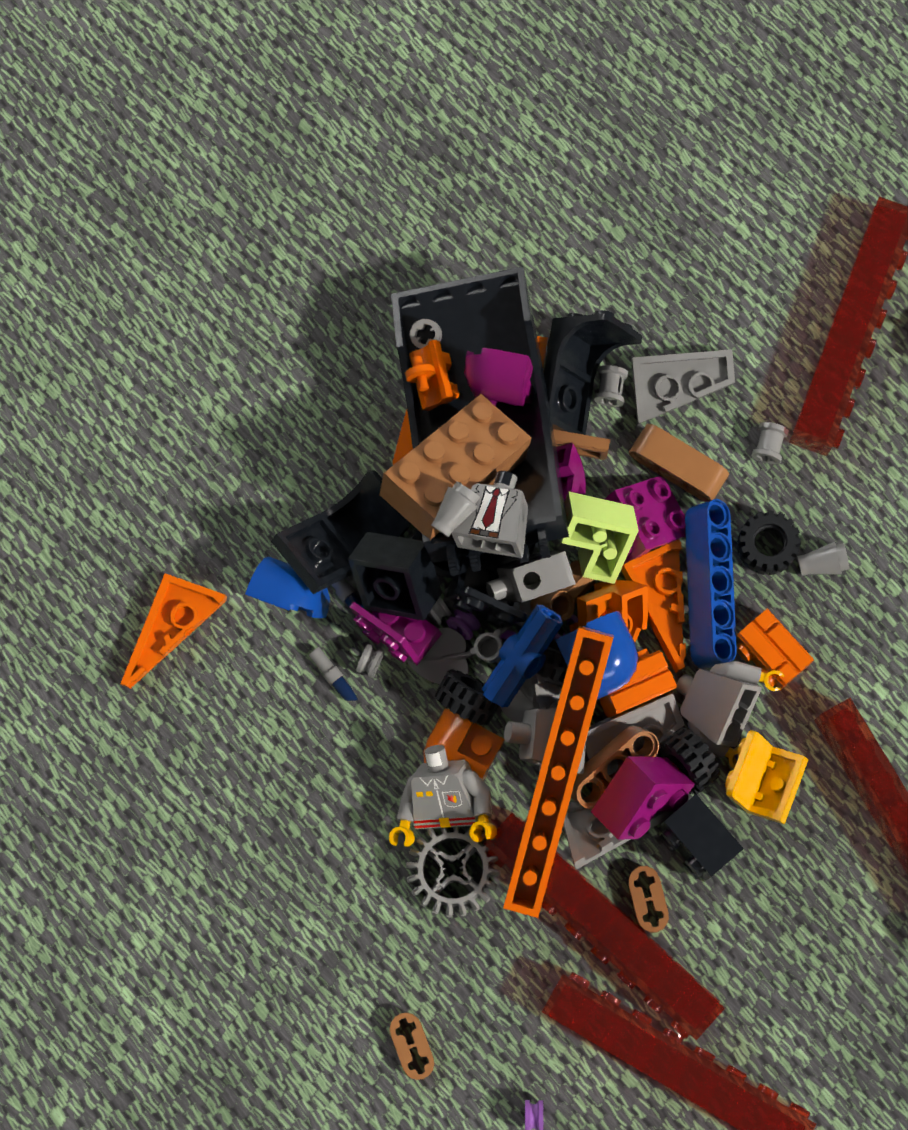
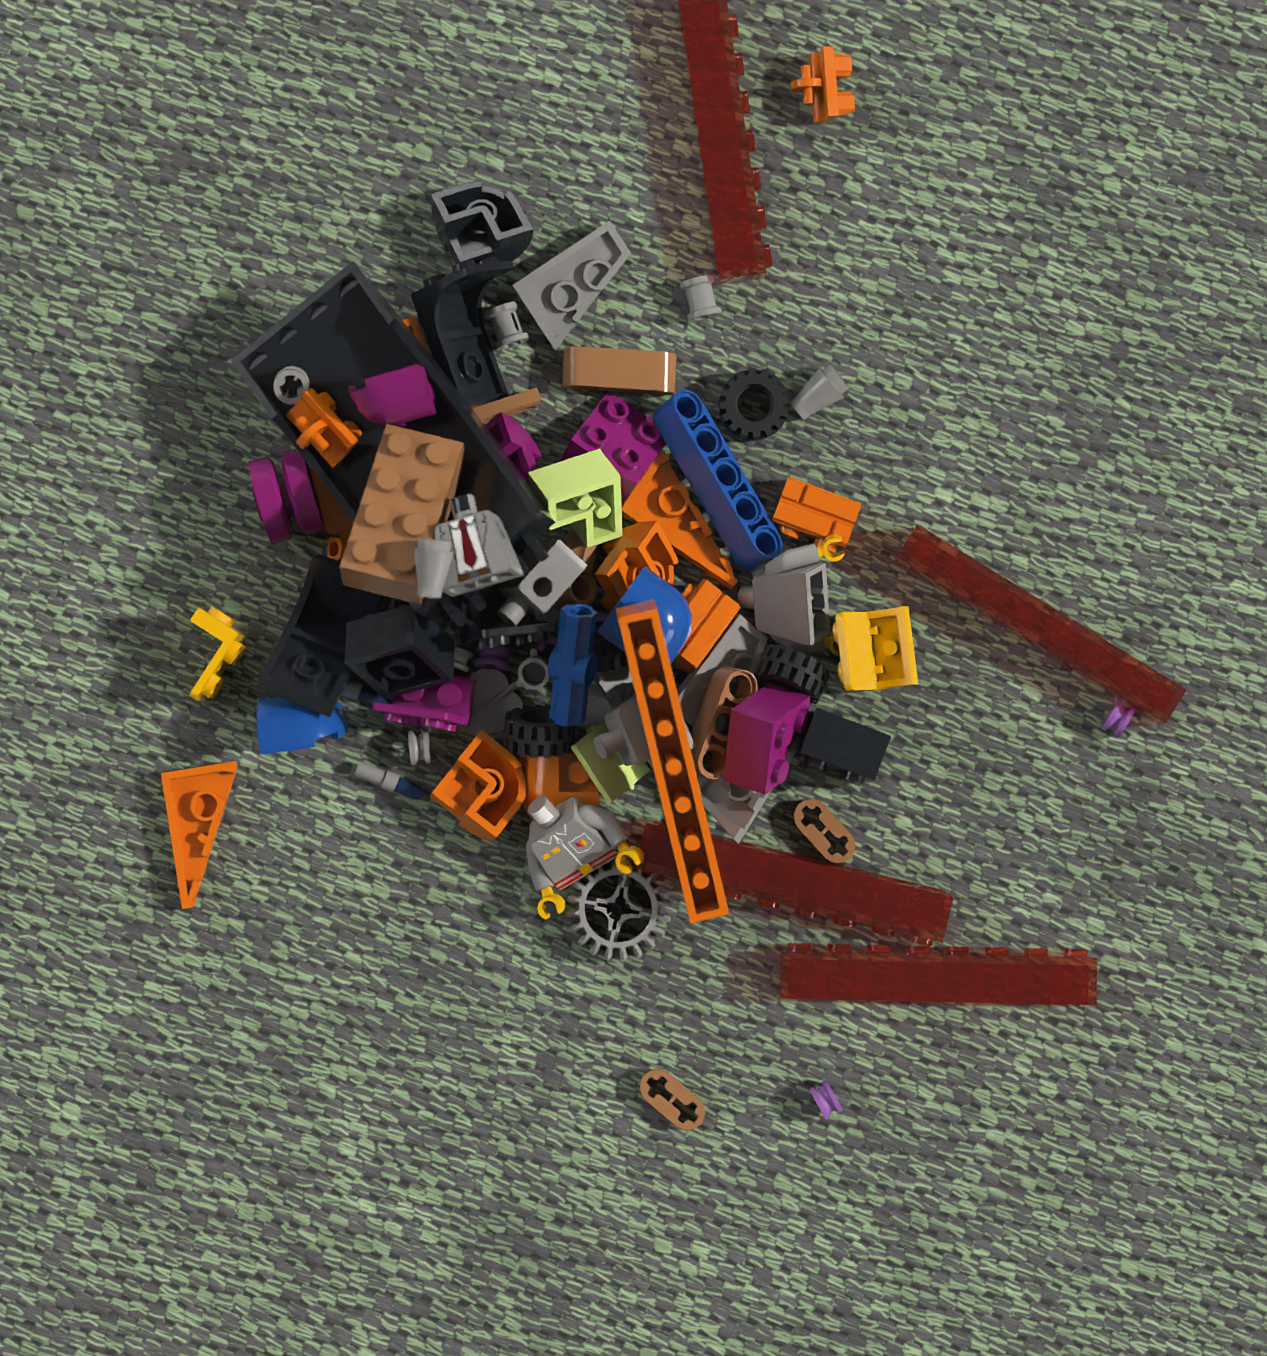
camera: 35 degrees left, 10 degrees up
none -> yellow bracket [189,606,247,702]
none -> magenta wheel [248,448,325,545]
none -> orange brick [430,730,527,841]
none -> black brick [431,181,533,264]
none -> yellowish green piece [571,719,650,804]

